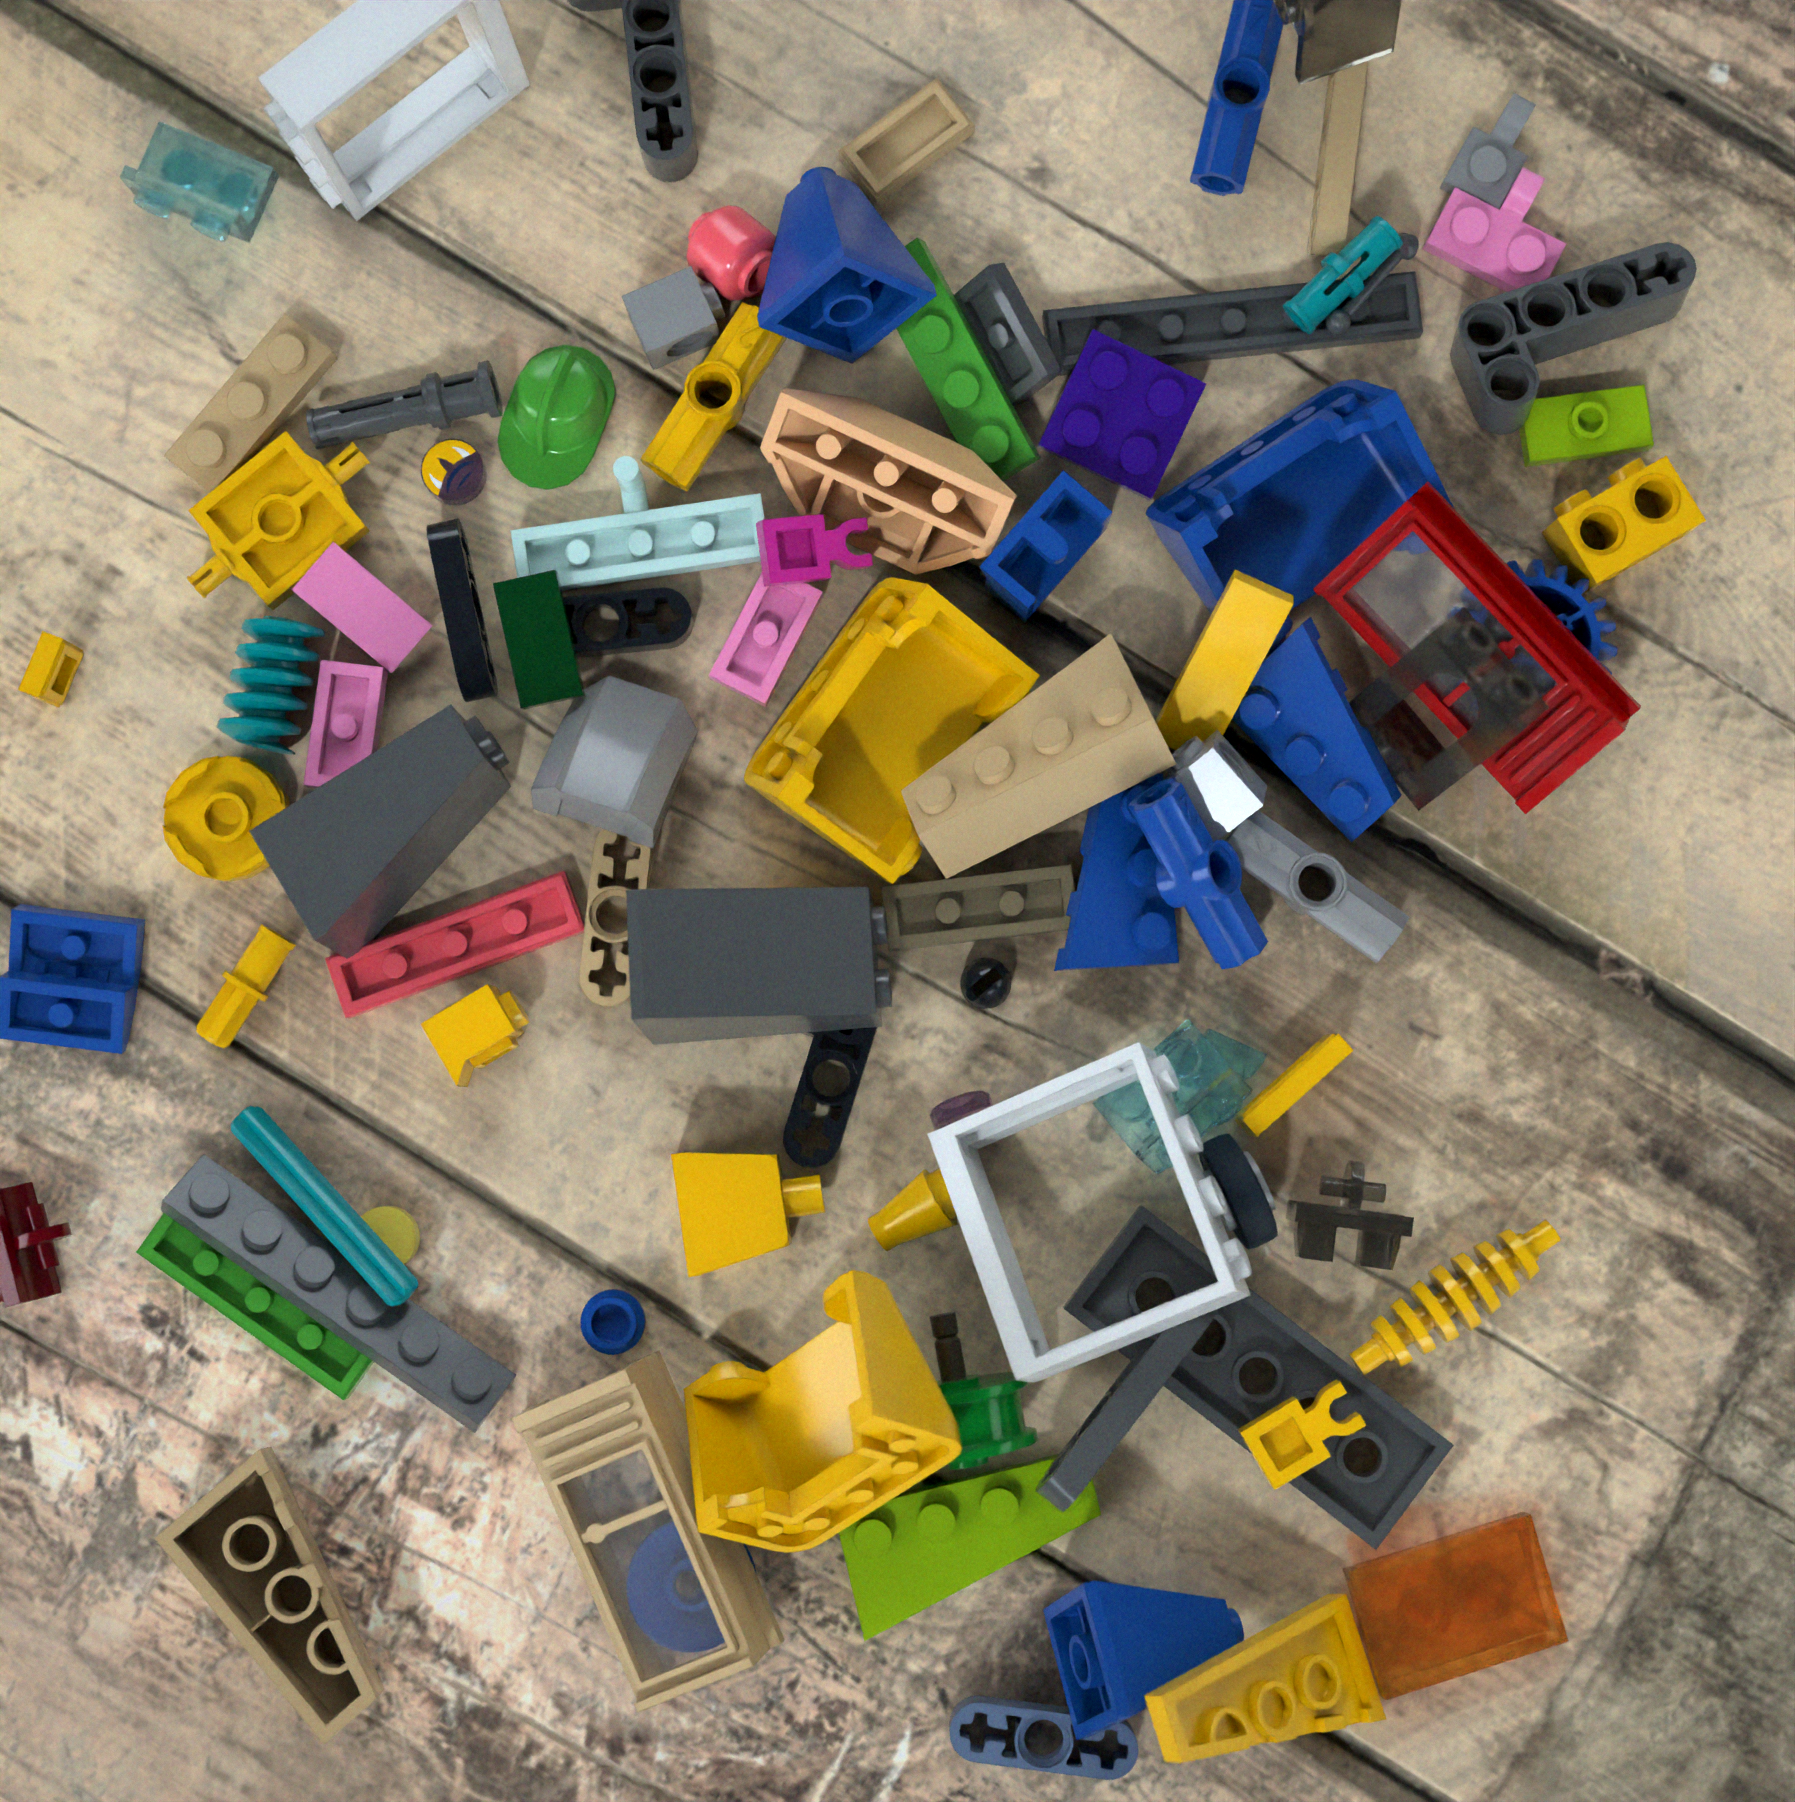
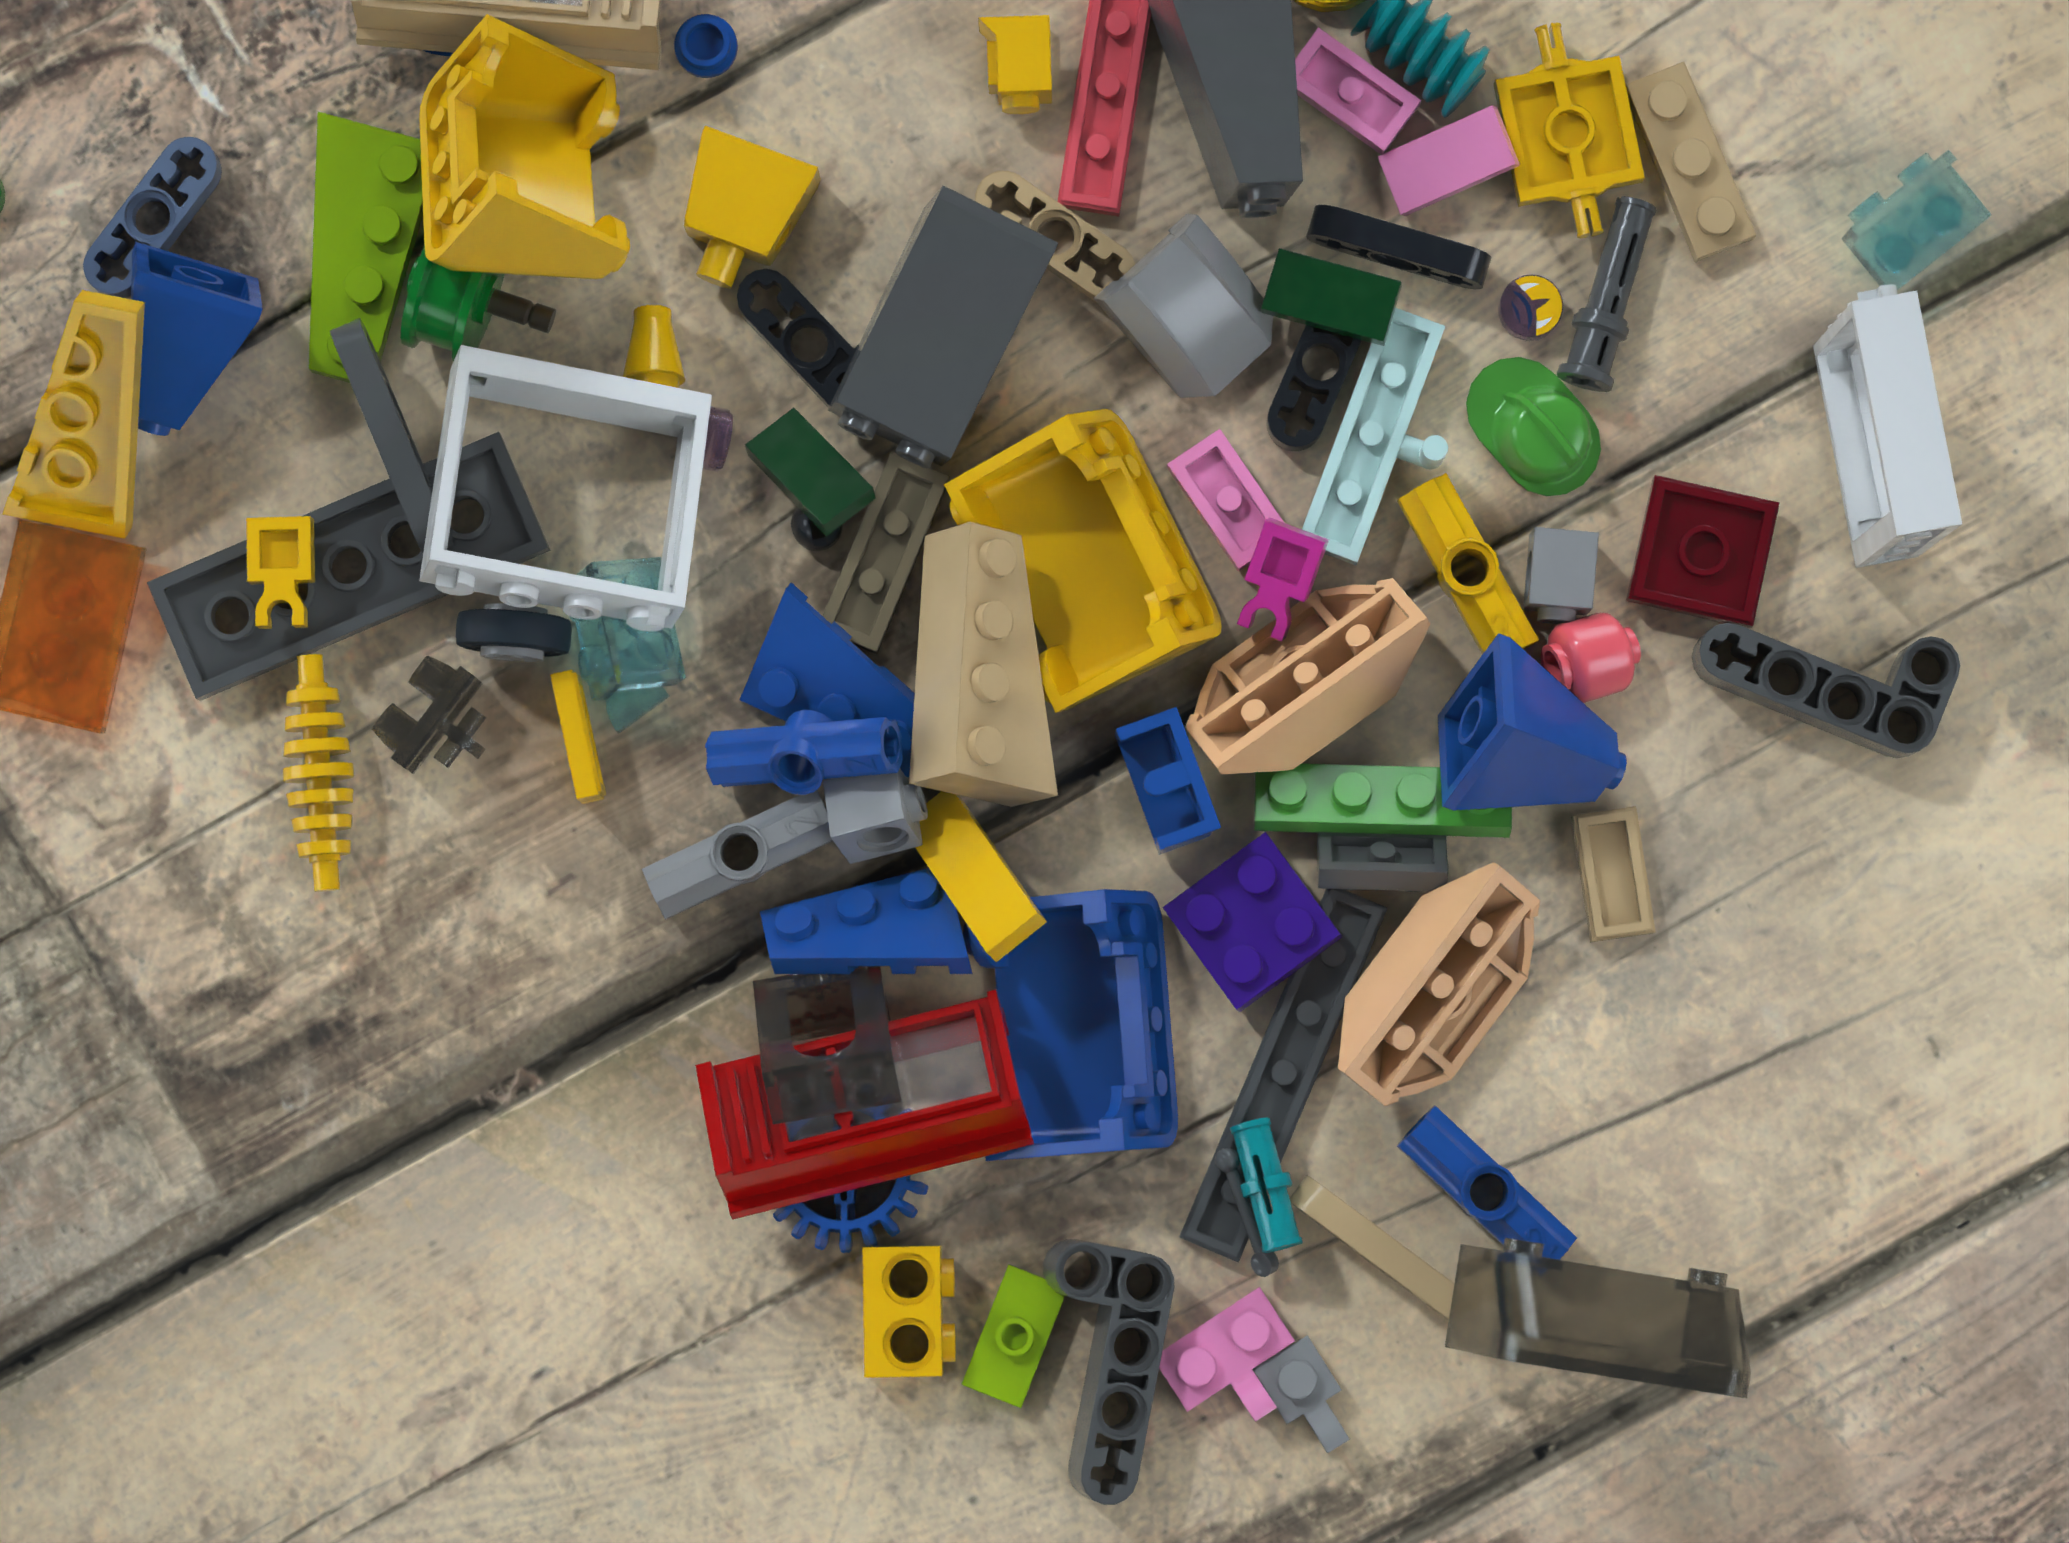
camera: 120 degrees right, 0 degrees up
none -> dark green tile [745,407,876,536]
none -> light nougat wedge [1338,862,1540,1106]
none -> dark red plate [1626,475,1780,629]

